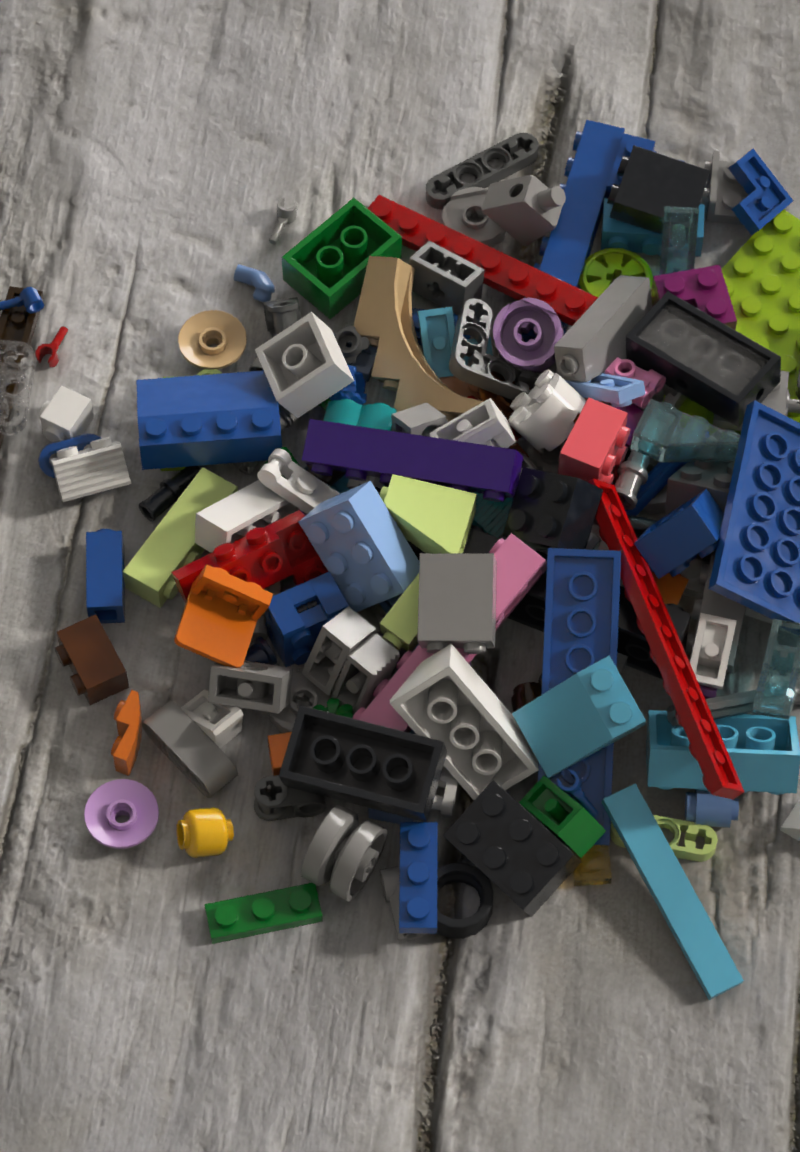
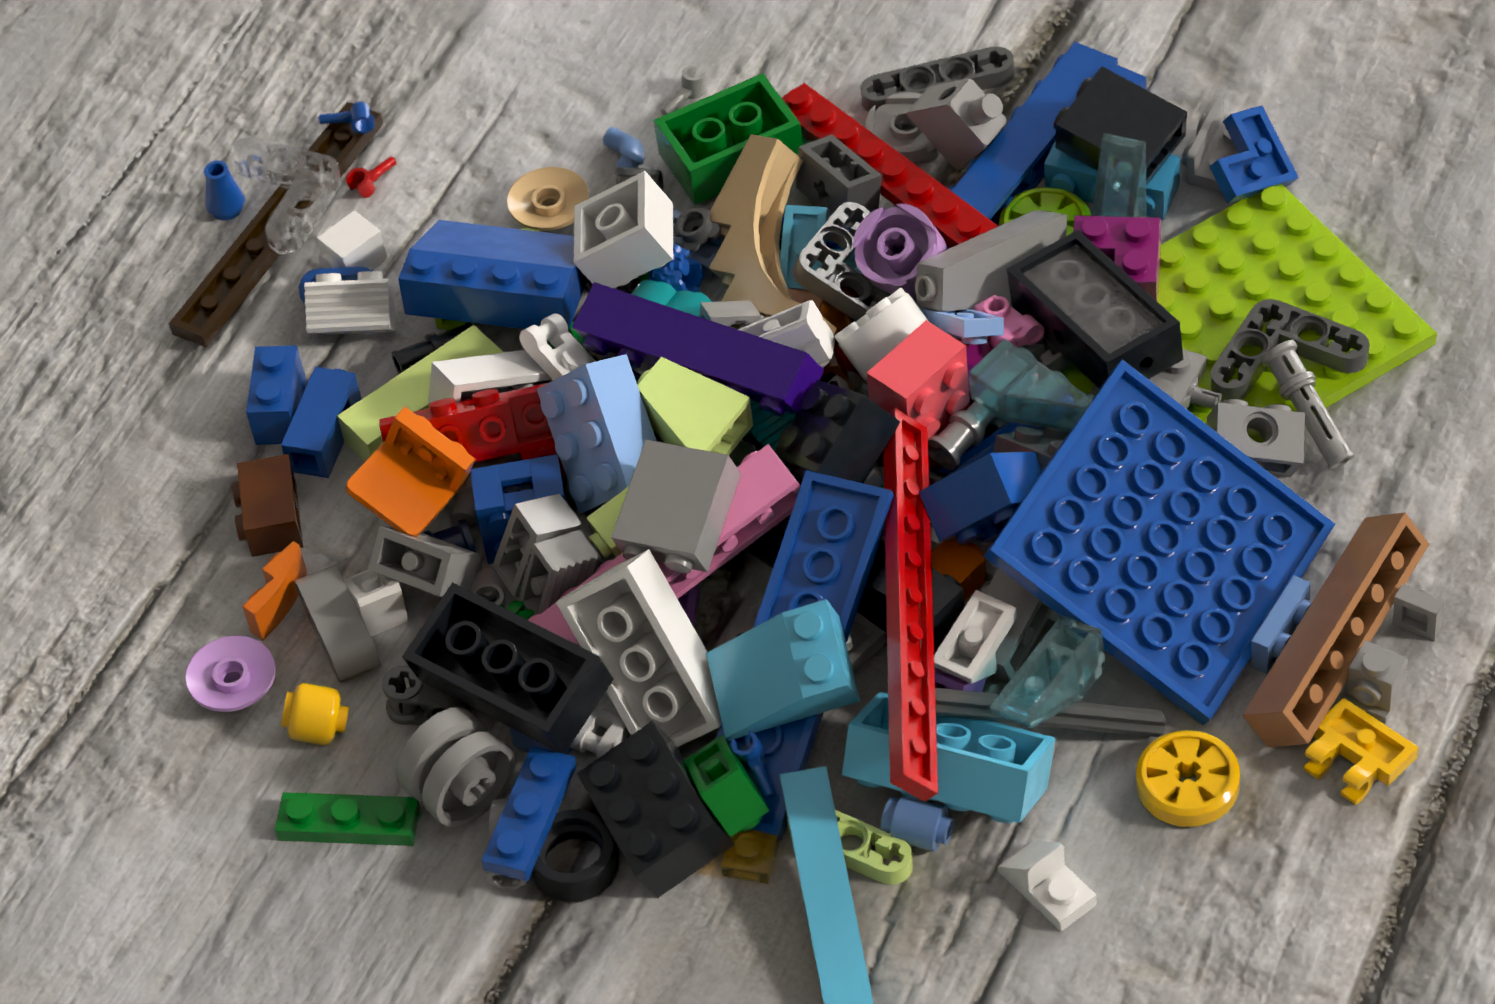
camera: 25 degrees right, 10 degrees down
none -> blue brick [246,345,306,445]

